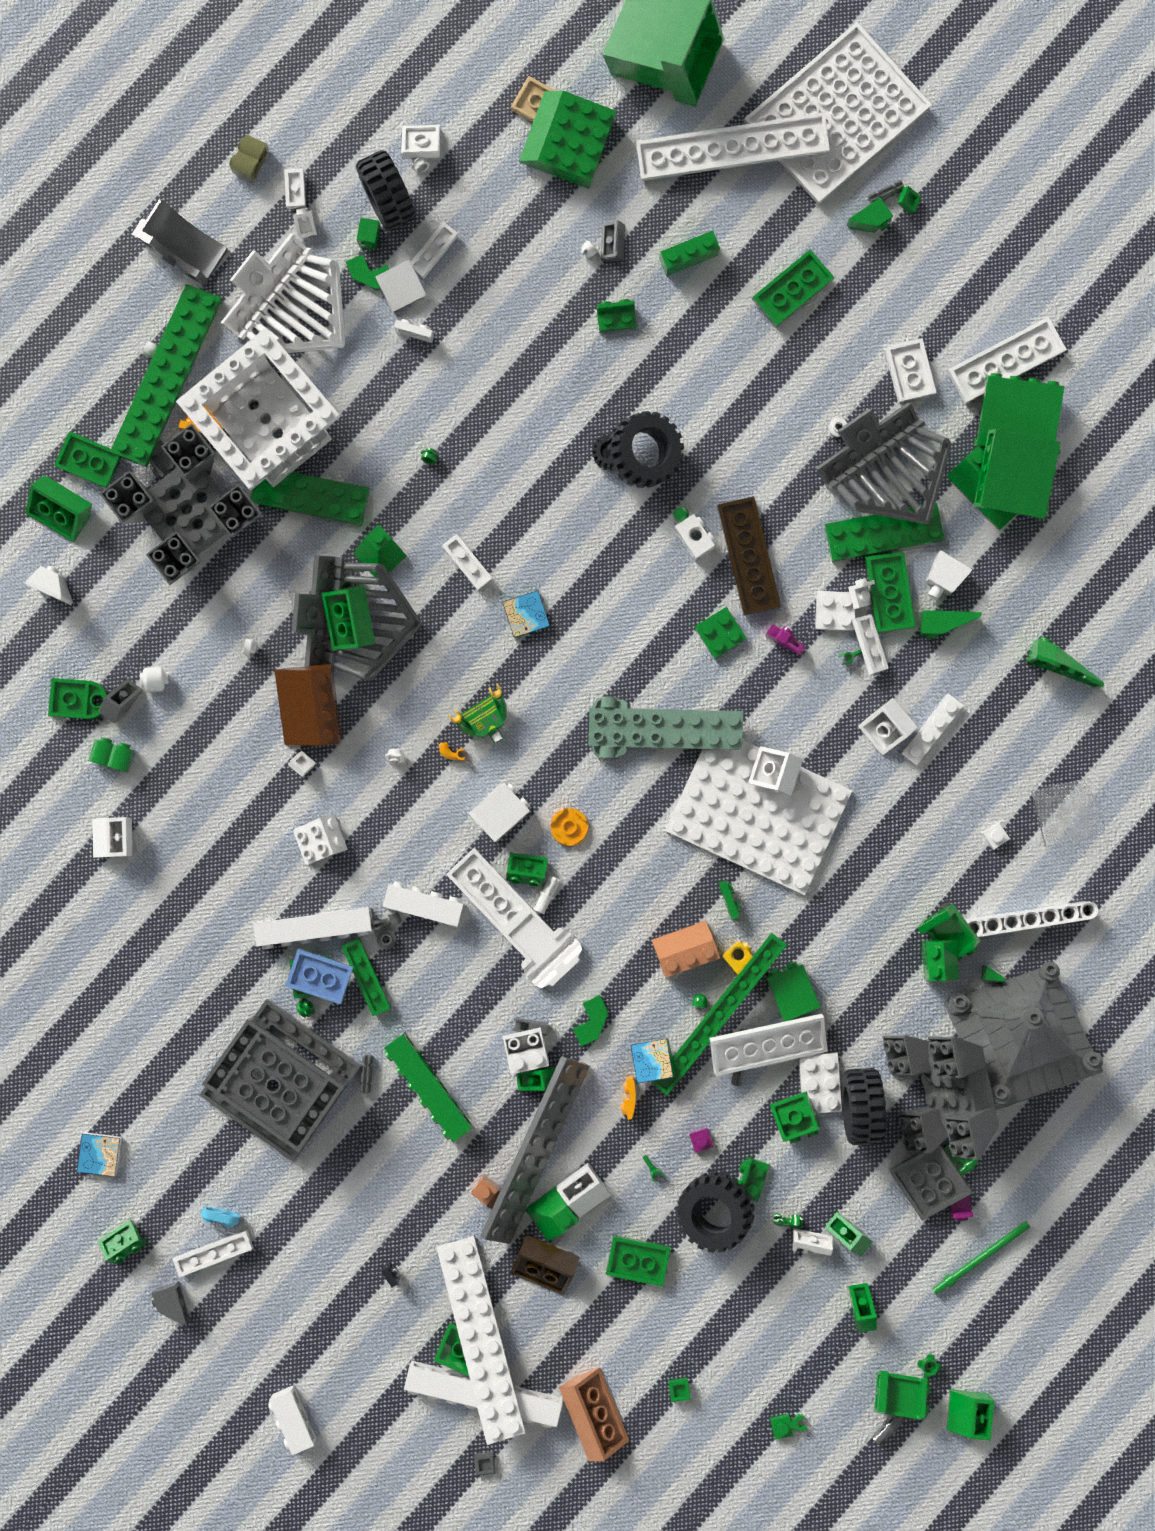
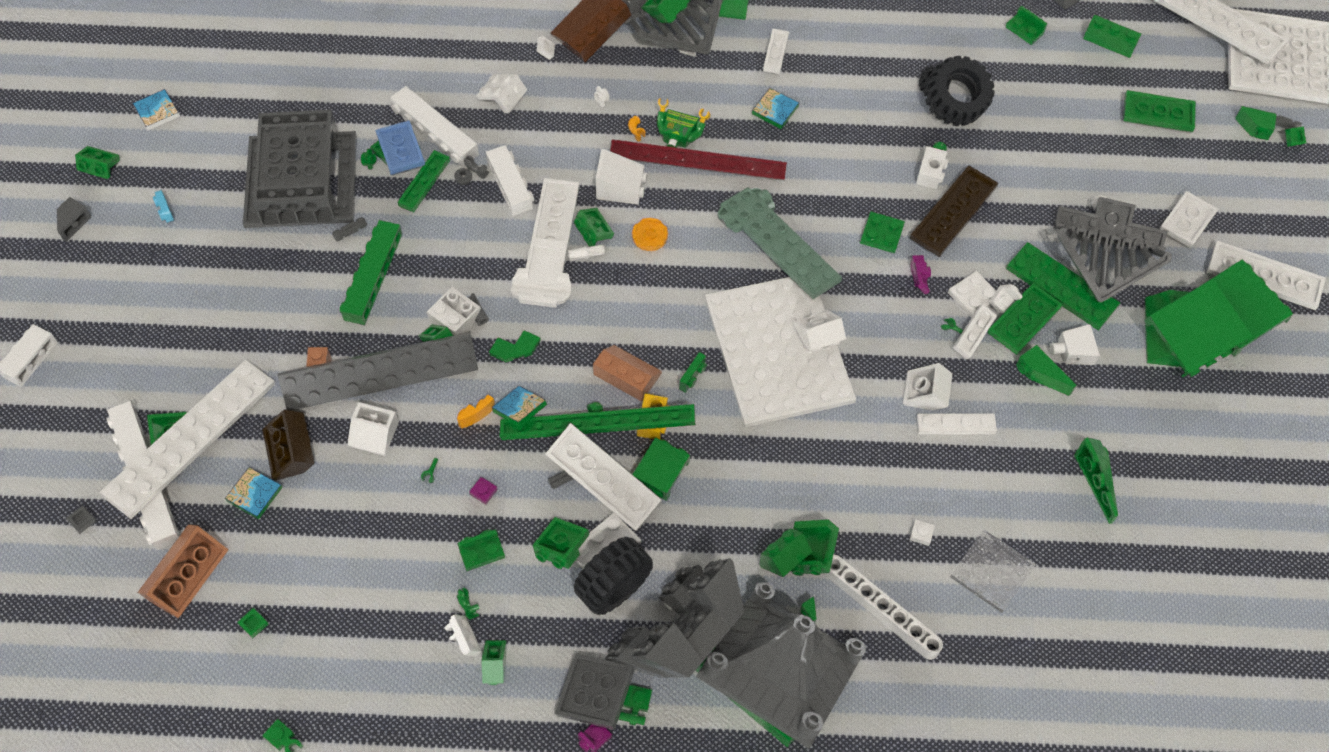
camera: 45 degrees right, 25 degrees down
white plate [173,1230,254,1277] -> none
black plate [381,1263,401,1288] -> none
green slope [525,1186,579,1241] -> none
green plate [606,1235,670,1287] -> none
black tyre [676,1171,755,1253] -> none
green slope [849,1283,877,1333] -> none
none -> tile [225,467,283,519]
none -> dark red plate [610,139,787,181]

